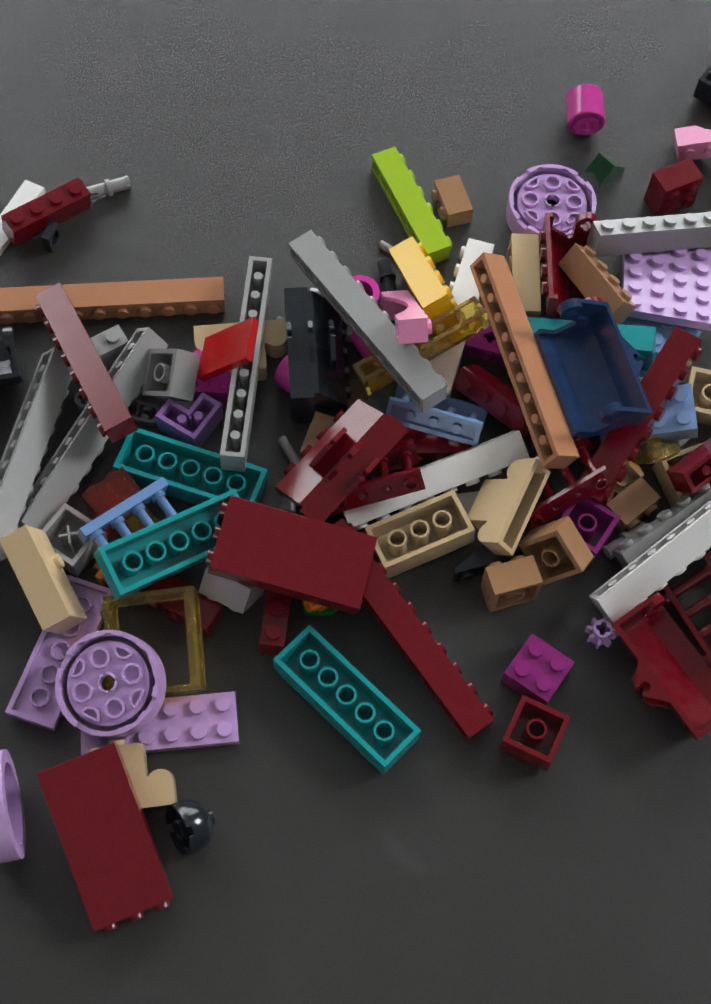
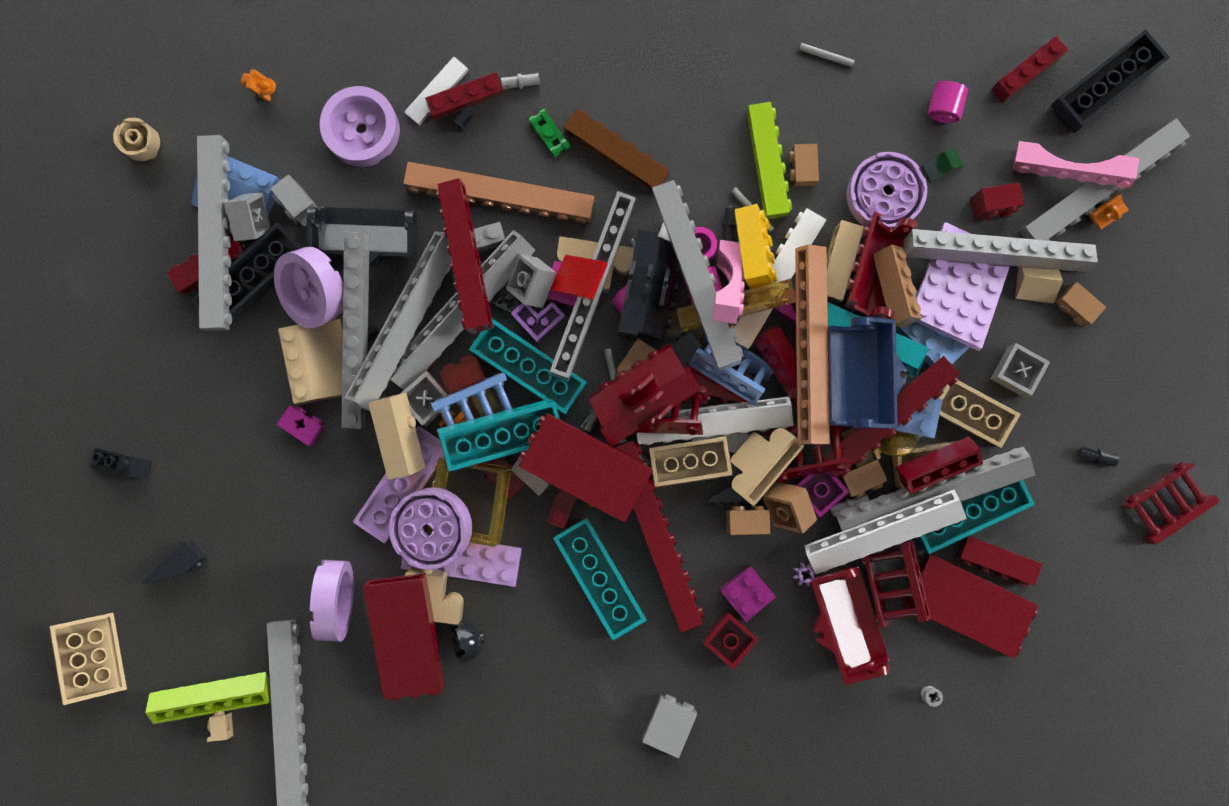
camera: 20 degrees right, 20 degrees up
none -> green plate [528,108,570,158]
none -> reddish brown brick [563,108,670,192]
none -> light grey brick [642,694,697,758]
none -> light grey bar [799,43,855,67]
none -> dark red brick [991,36,1068,103]

